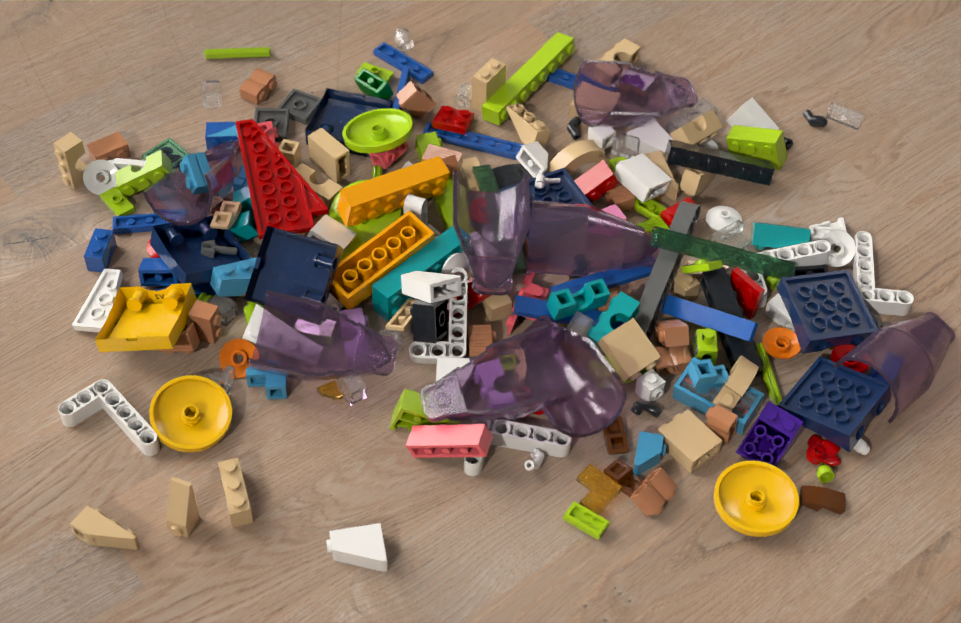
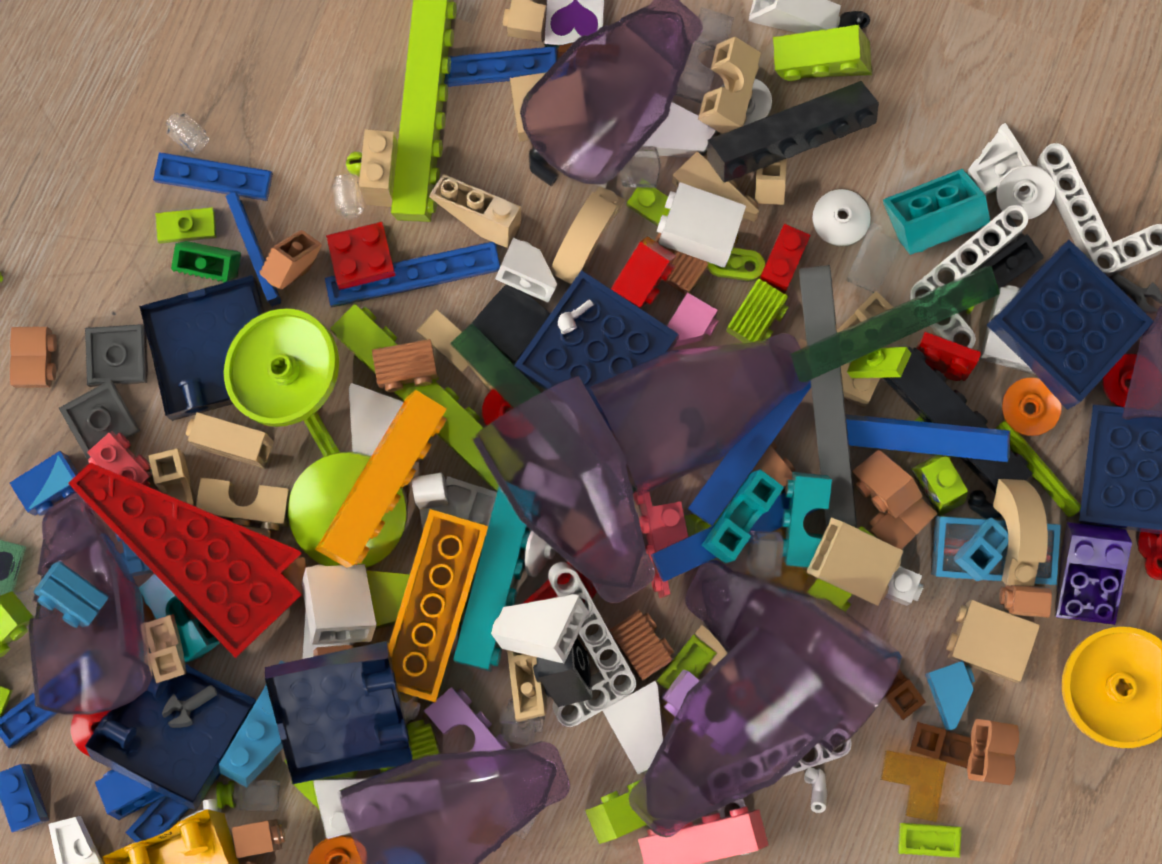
camera: 25 degrees left, 30 degrees up
black arm [631,401,662,418] -> none

